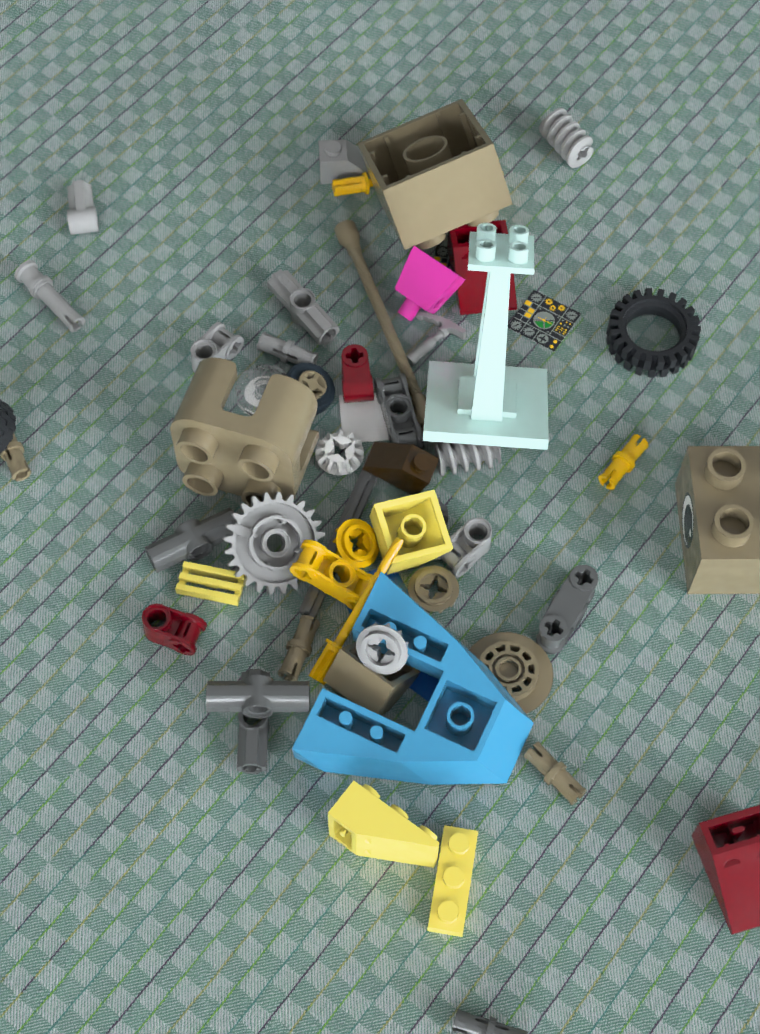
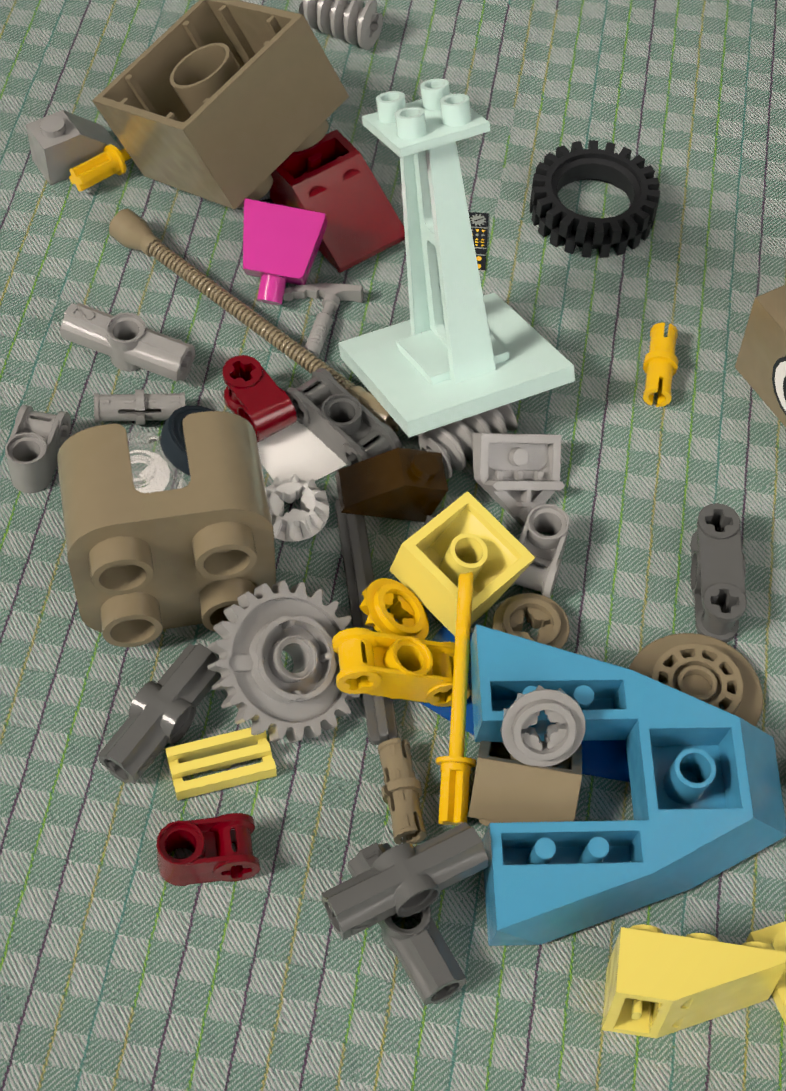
camera: 30 degrees left, 5 degrees down
none -> light grey slope [472,433,565,527]

